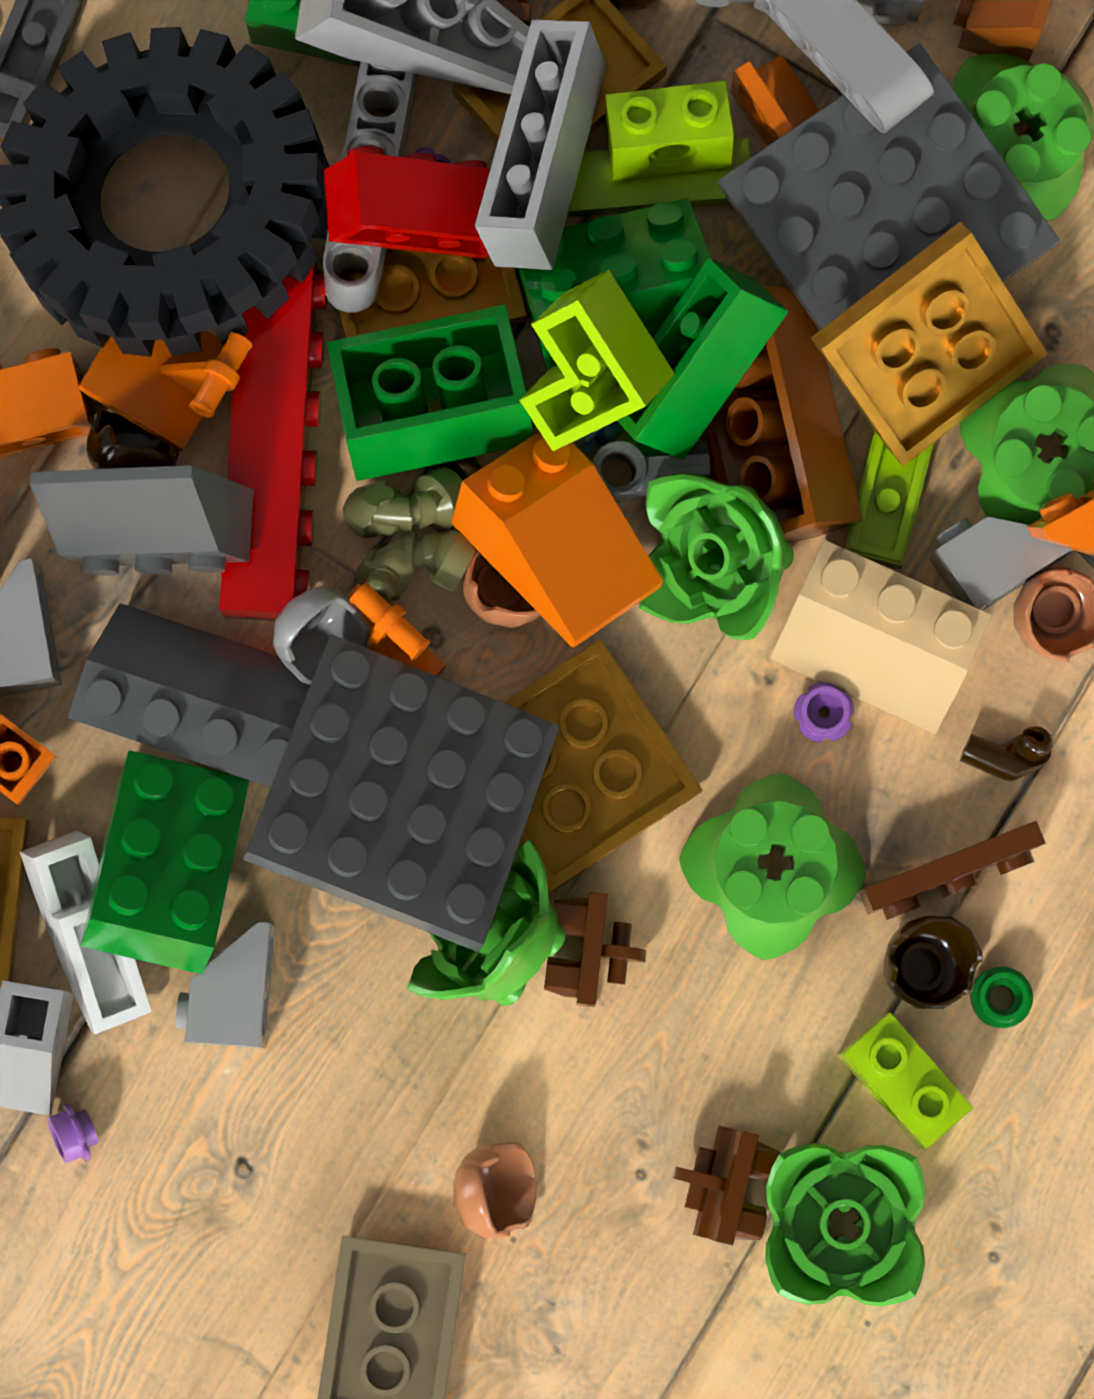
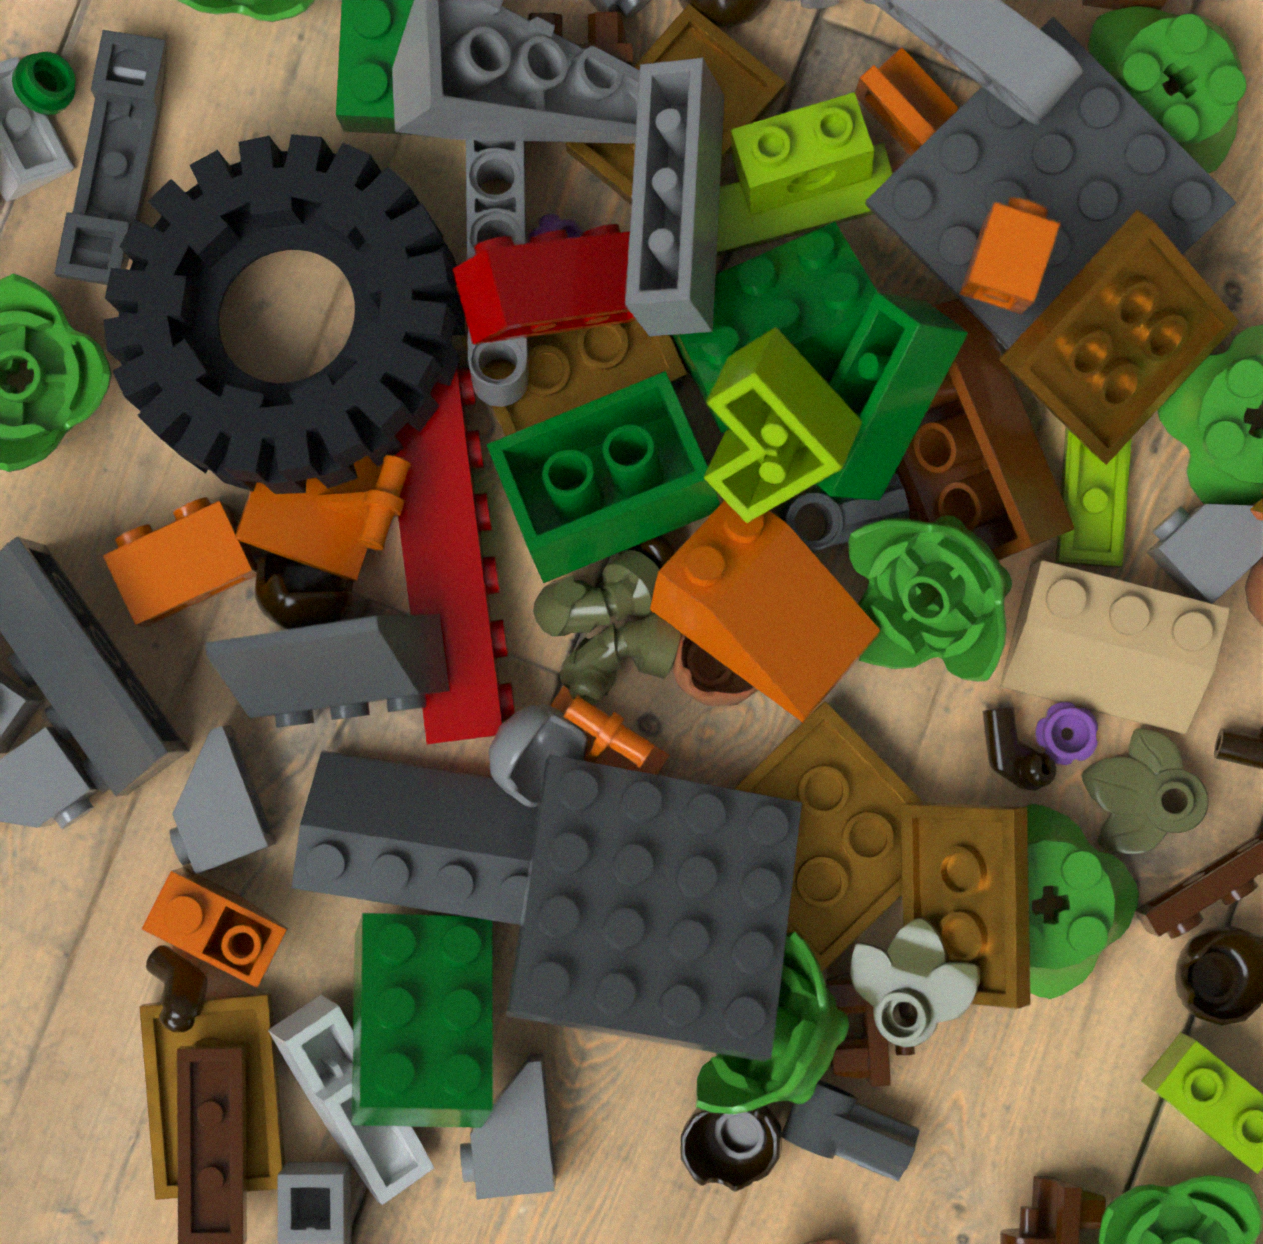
camera: 10 degrees left, 5 degrees up
none -> dark brown hair [681,1105,782,1191]
none -> dark grey piece [782,1080,920,1182]
none -> plate [850,917,980,1047]
none -> pearl gold plate [901,802,1031,1009]
none -> orange brick [959,197,1060,315]
none -> dark brown arm [982,707,1057,791]
none -> olive plate [1081,729,1209,854]

